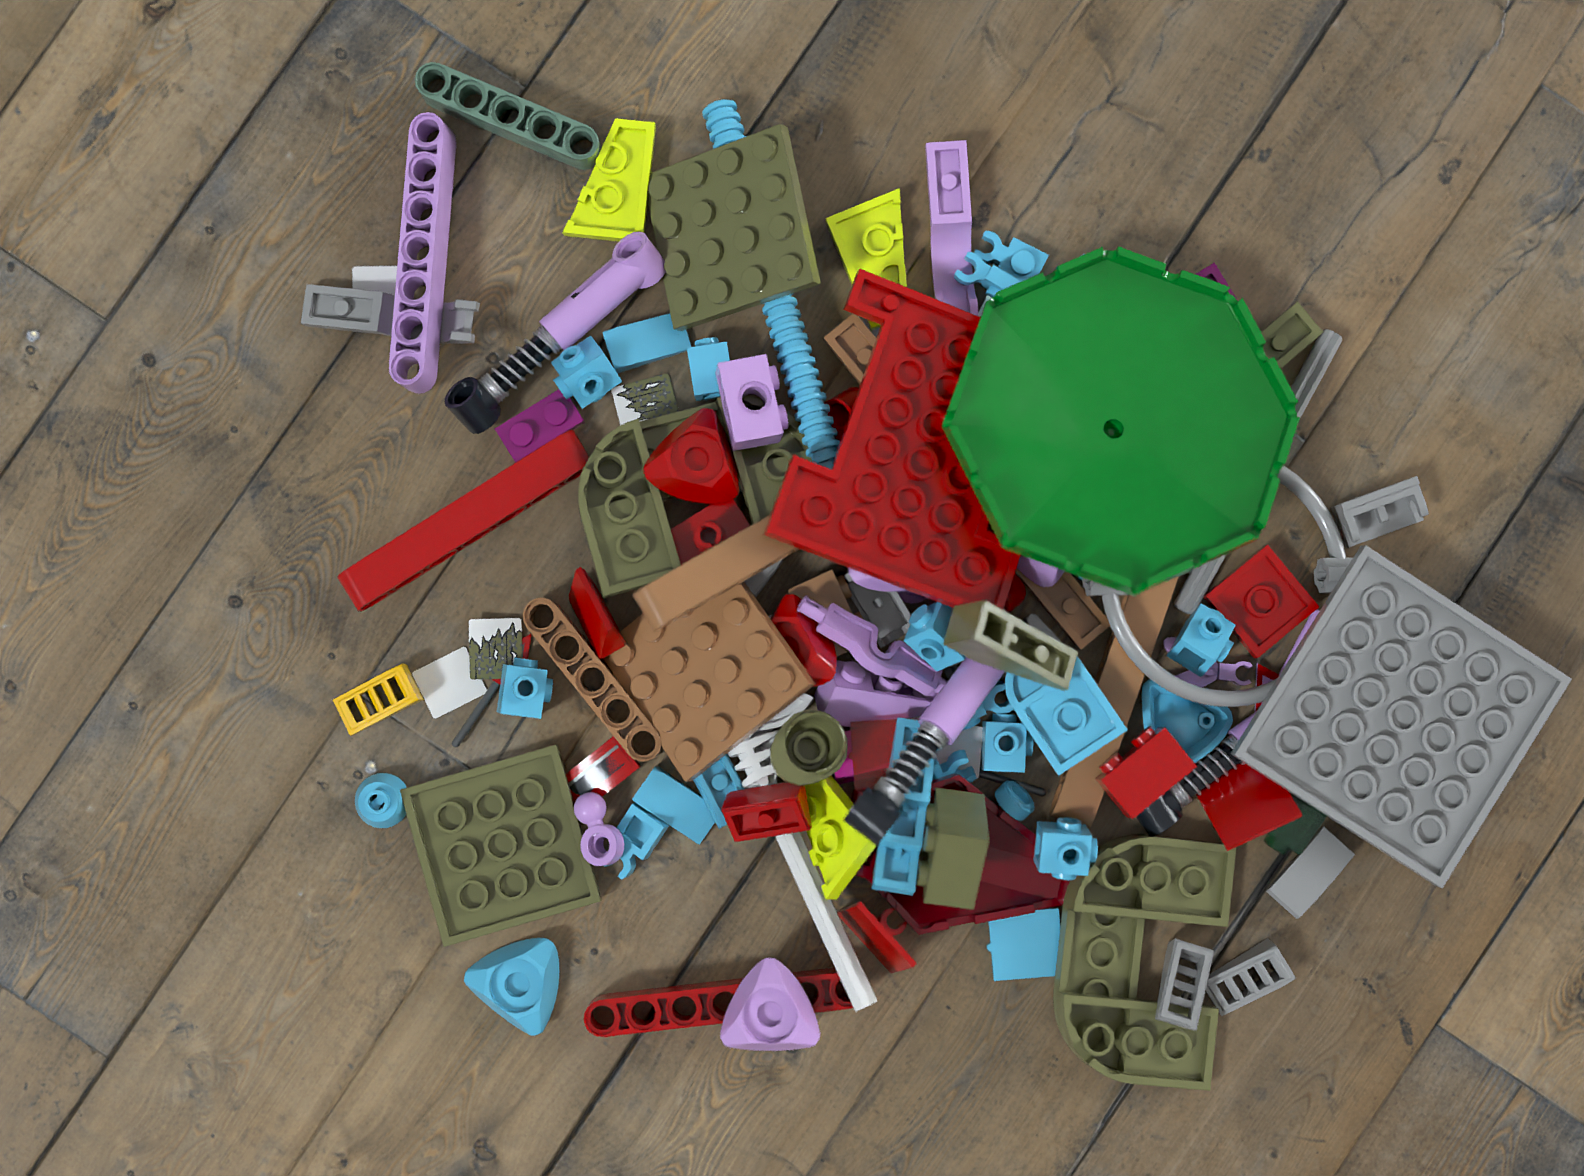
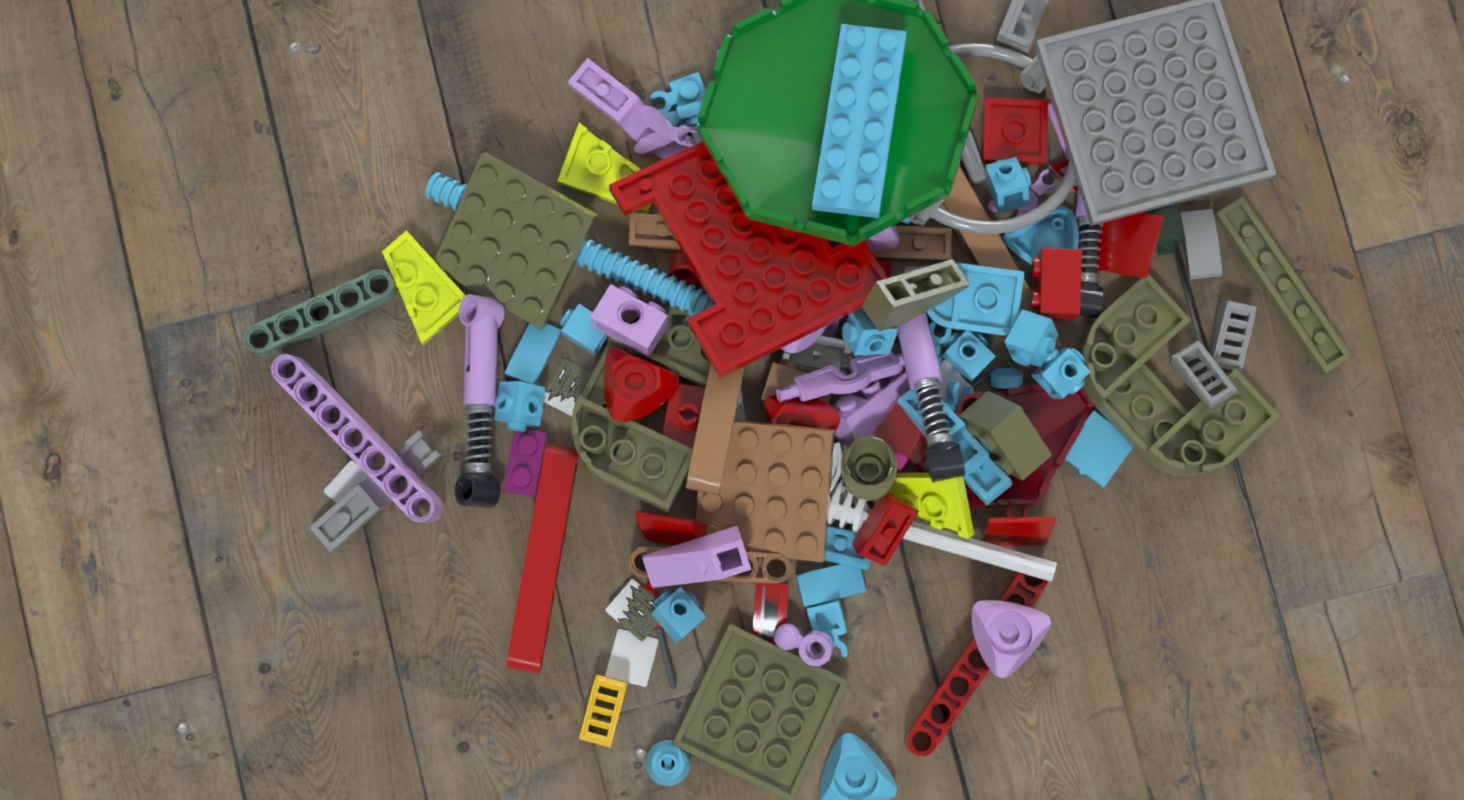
camera: 55 degrees left, 5 degrees down
none -> lavender piece [634,105,697,155]
none -> lavender slope [642,526,751,588]
none -> medium azure plate [812,24,907,218]
none -> medium azure brick [1004,309,1058,367]
none -> olive plate [1214,196,1352,375]

